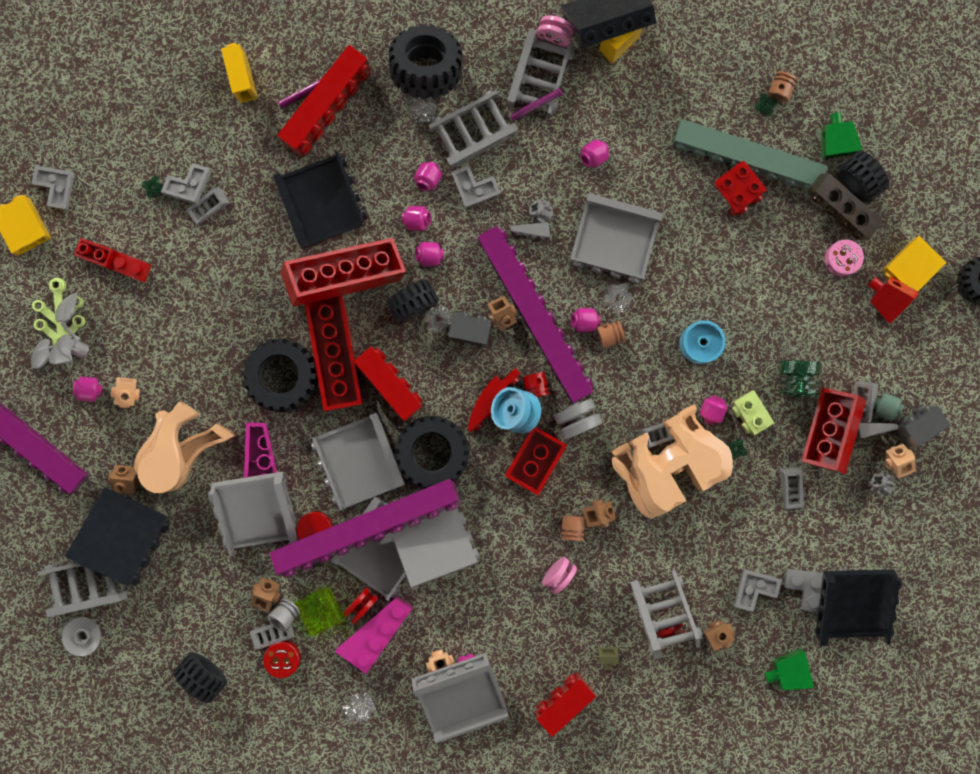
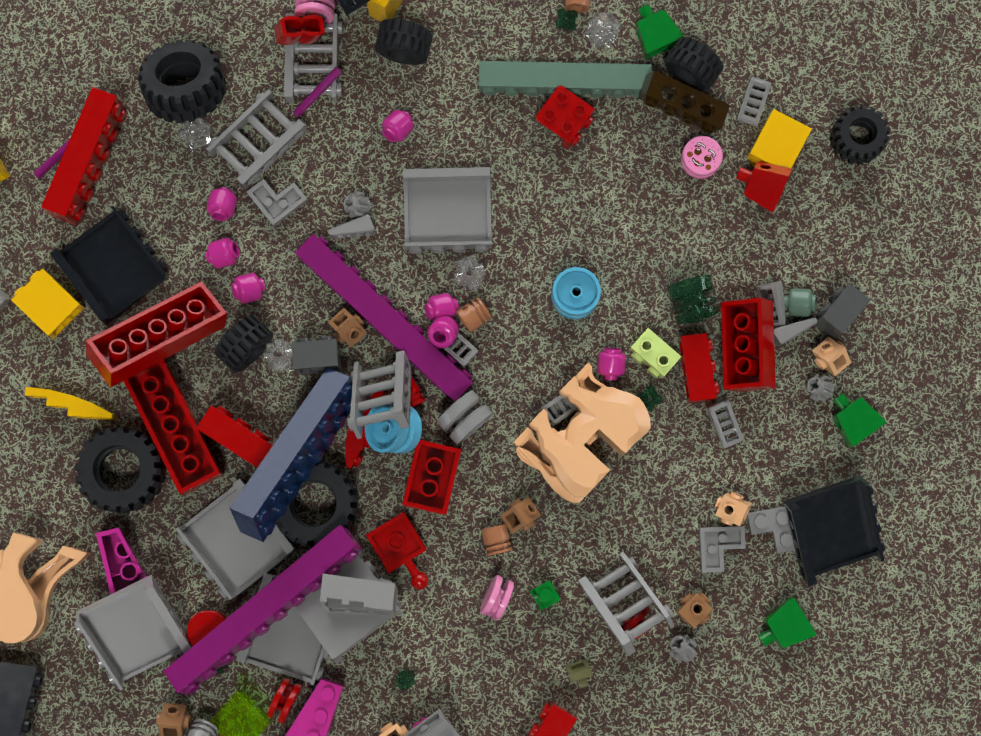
camera: 20 degrees left, 5 degrees down
none -> yellow brick [11,268,85,339]
none -> yellow slope [25,387,117,420]
none -> dark blue brick [230,368,352,542]
none -> red brick [274,15,325,45]
none -> light grey wedge [320,574,398,616]
none -> light grey fence [347,350,412,439]
none -> red plate [366,512,429,590]
none -> black tyre [374,18,433,65]
none -> clear green plate [393,670,416,690]
none -> dark pink head [428,316,459,348]
none -> light grey slope [442,333,479,368]
none -> green brick [530,580,561,611]
none -> clear brick [584,12,623,48]
none -> light grey gear [668,634,697,663]
none -> red brick [678,333,719,404]
none -> light nougat brick [715,492,752,526]
none -> light grey slope [736,77,772,127]
none -> green torso [832,393,887,449]

